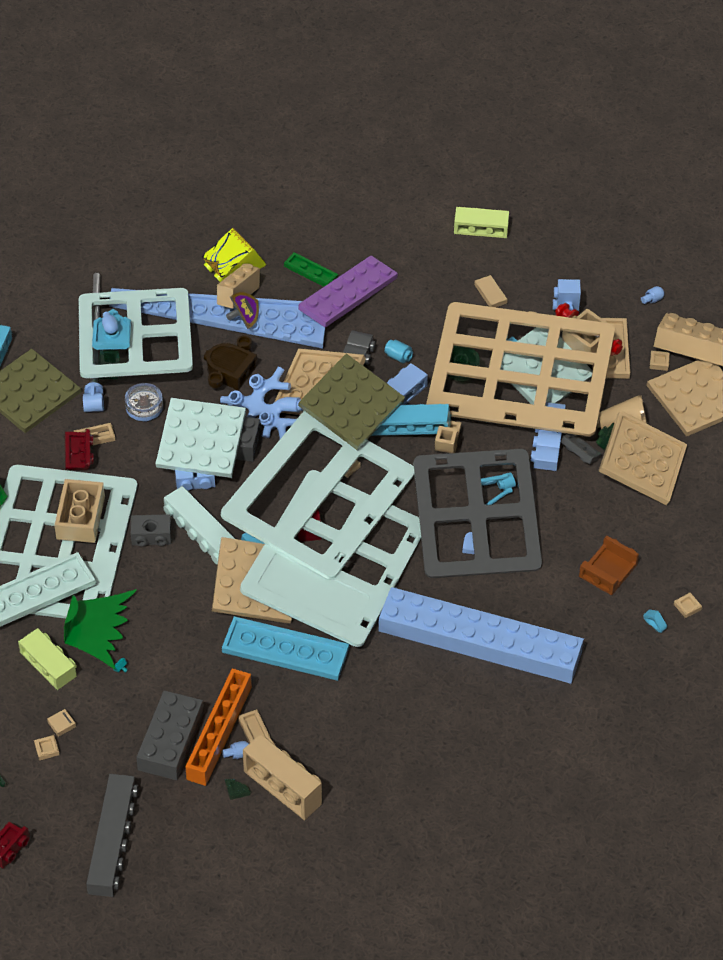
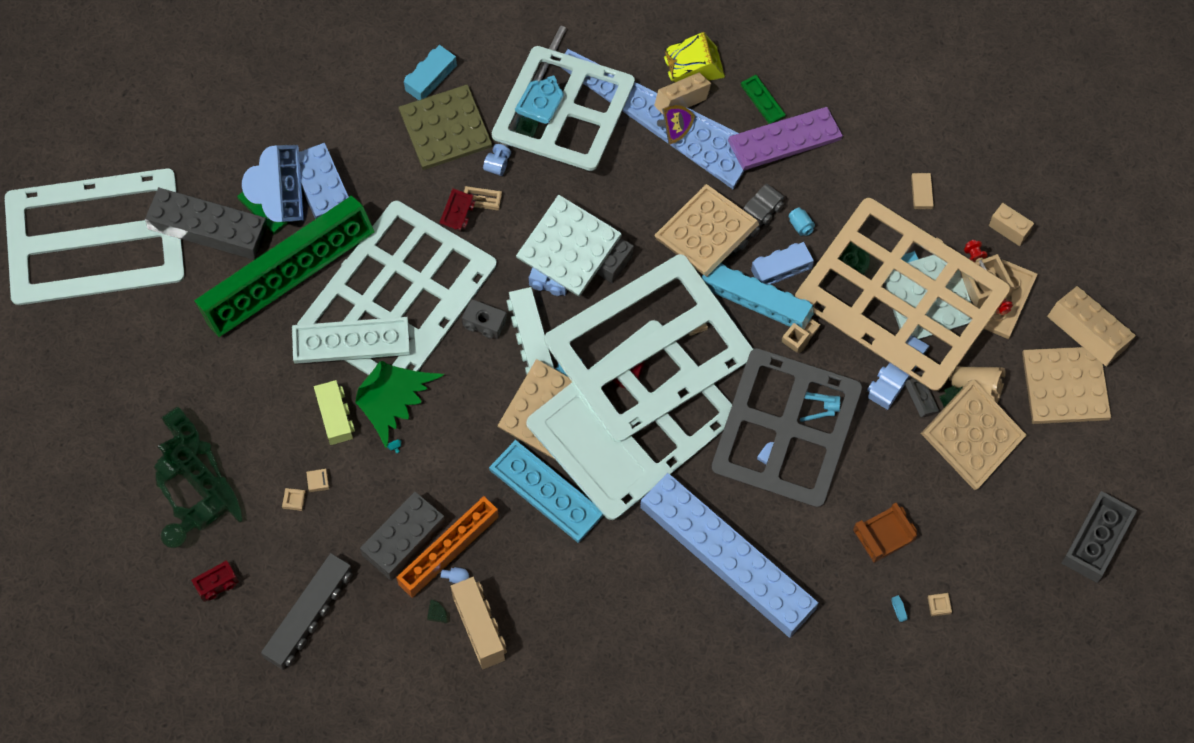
camera: 25 degrees right, 15 degrees up
tan brick [55,479,105,543] -> none
light blue cylinder [102,312,118,334] -> none
clear piece [125,383,163,421] -> none
dark brown piece [204,335,257,391] -> none
light blue plant [220,366,303,439] -> none
tan tile [238,709,271,744] -> none
olive plate [298,353,405,450] -> none
yellowish green brick [454,207,509,238] -> none
light blue brick [552,279,581,311] -> none
light blue cylinder [641,286,664,304] -> none
tan tile [650,351,670,371] -> none
none -> tan brick [989,203,1034,246]

